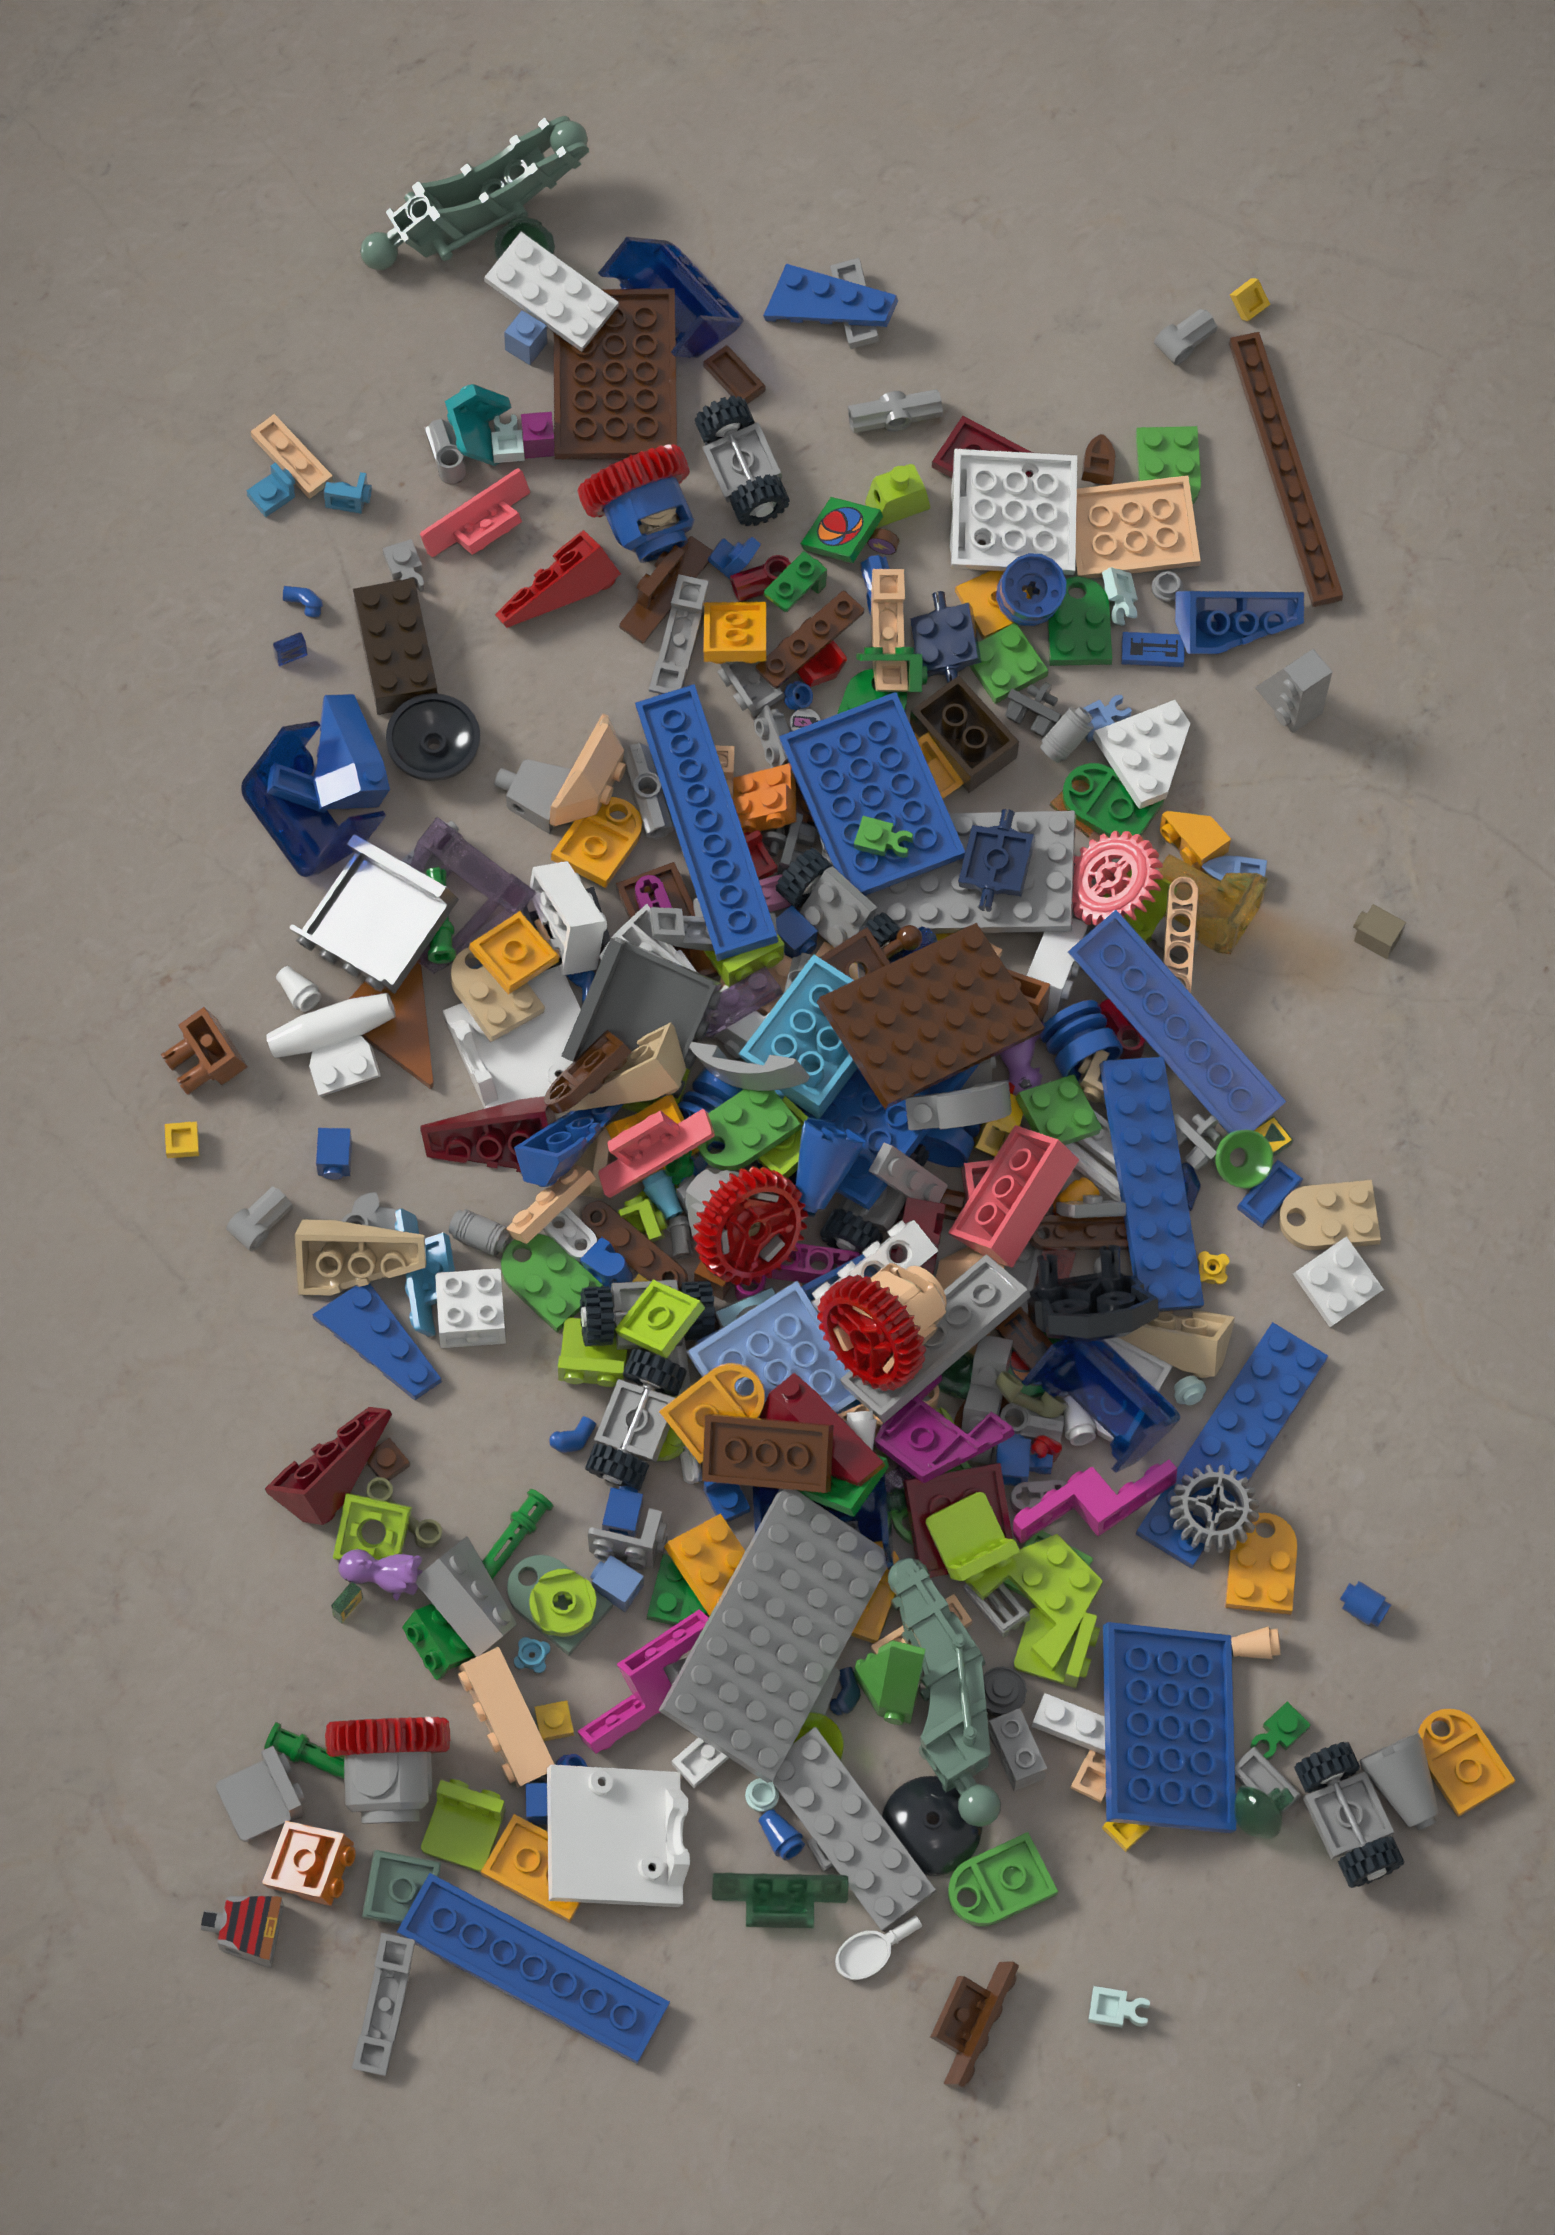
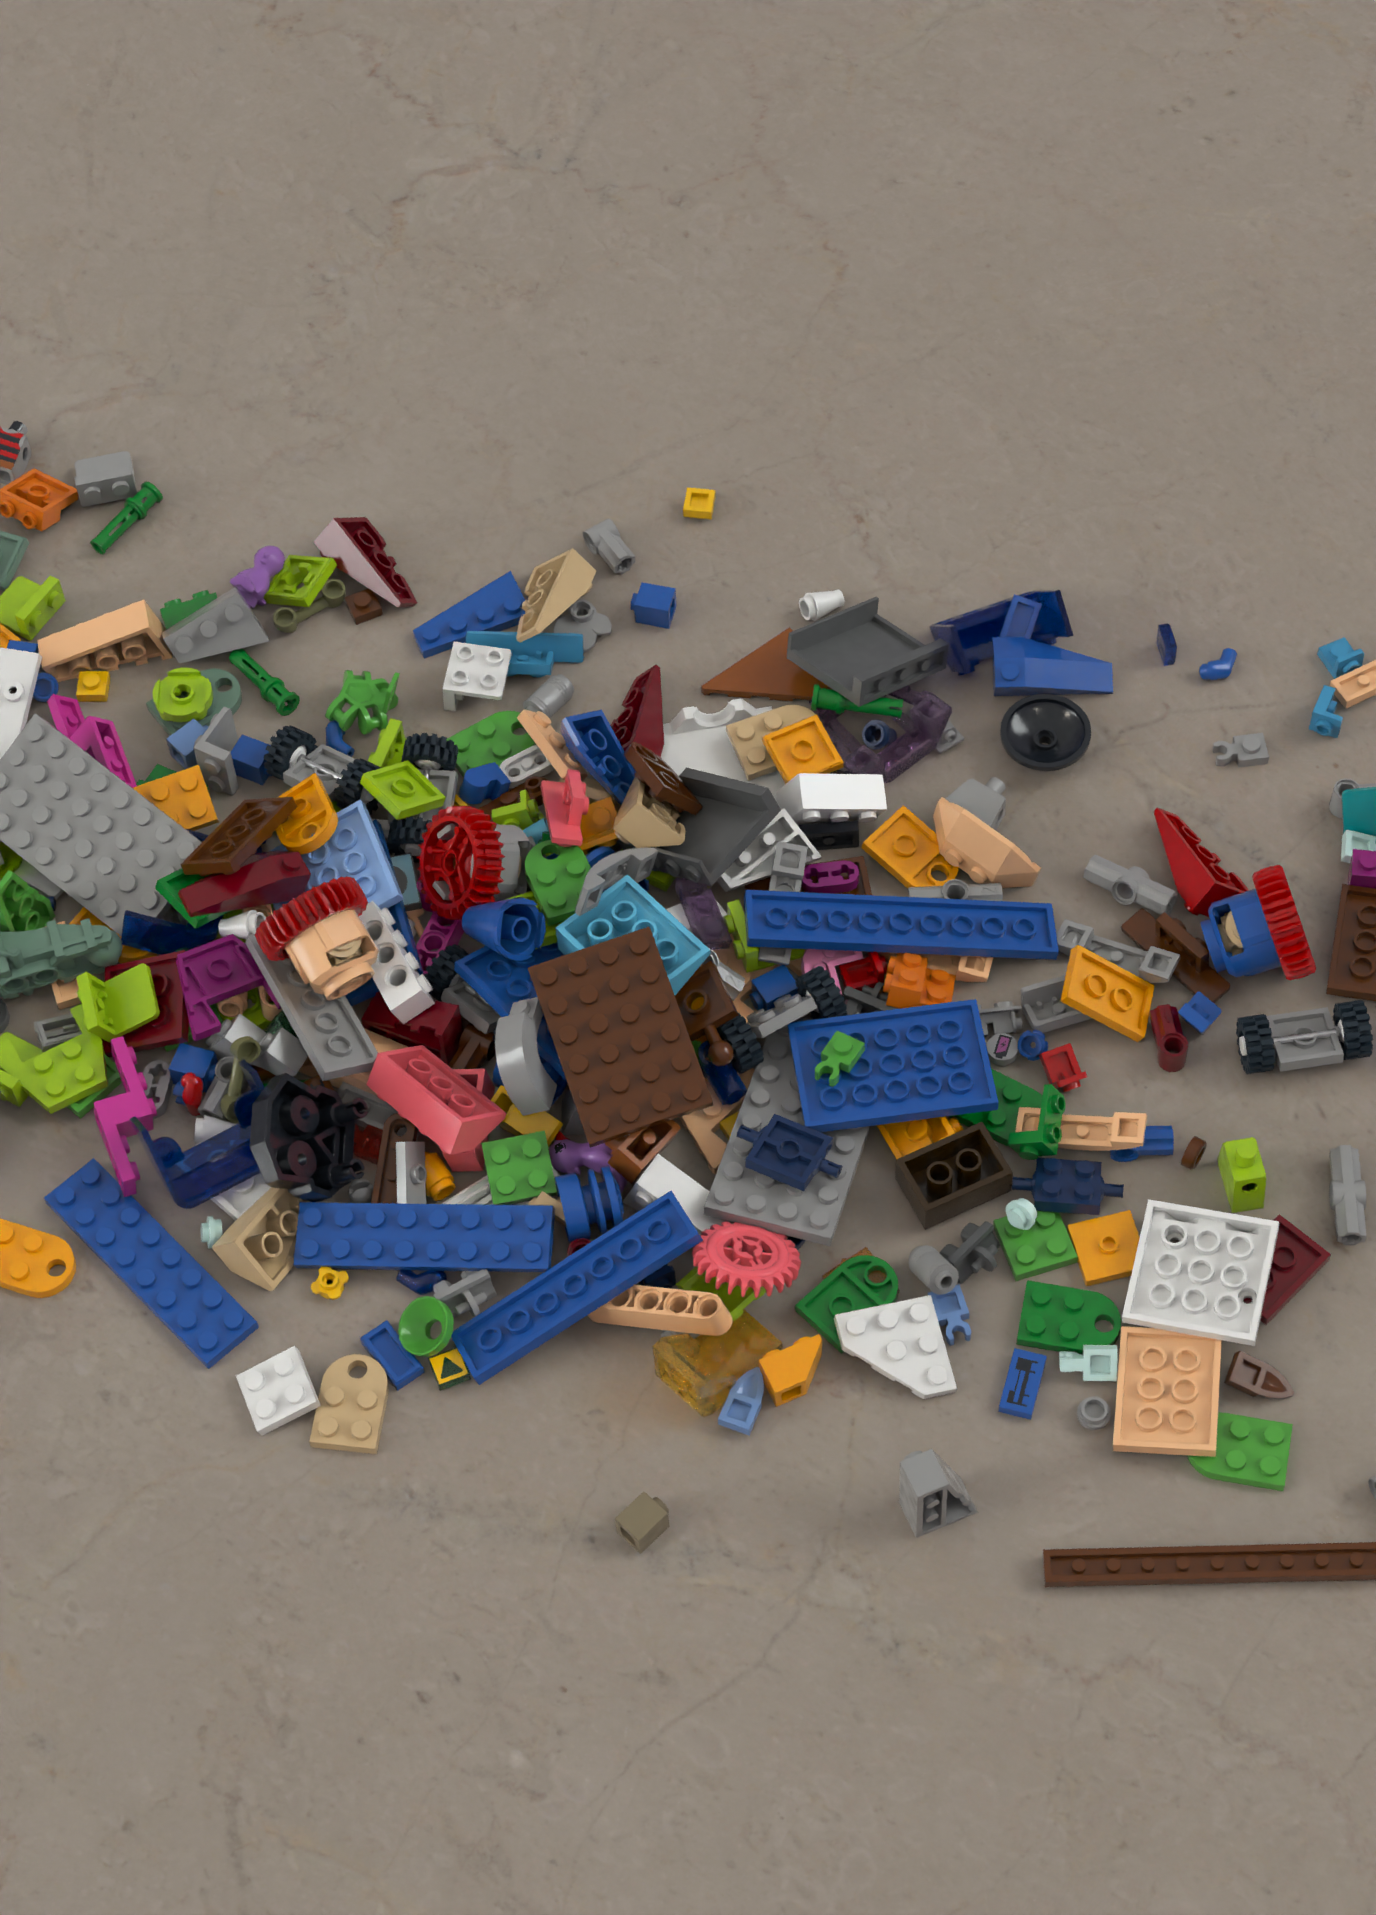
camera: 110 degrees right, 10 degrees down
dark orange brick [161,1007,248,1095] -> none
white plate [266,993,396,1097] -> none
piece [325,1717,451,1824] -> none
clear green tile [331,1582,363,1623] -> none
dark brown brick [353,578,438,715] -> none
coral bracket [420,468,530,557] -> none
medium azure plate [514,1637,551,1673] -> none
reddish brown bracket [756,591,864,689] -> none
green bracket [764,551,827,612] -> none
tile [800,497,884,563] -> none
light grey plate [869,1143,948,1203] -> none
blue wheel [996,553,1066,627] -> none
light grey gear [1170,1464,1259,1554] -> none
blue wedge [1175,591,1304,654] -> none
none -> bright green piece [325,670,400,735]
none -> dark blue cone [862,719,897,750]
none -> light aqua plate [1006,1198,1037,1230]
none -> light grey piece [1083,855,1178,915]

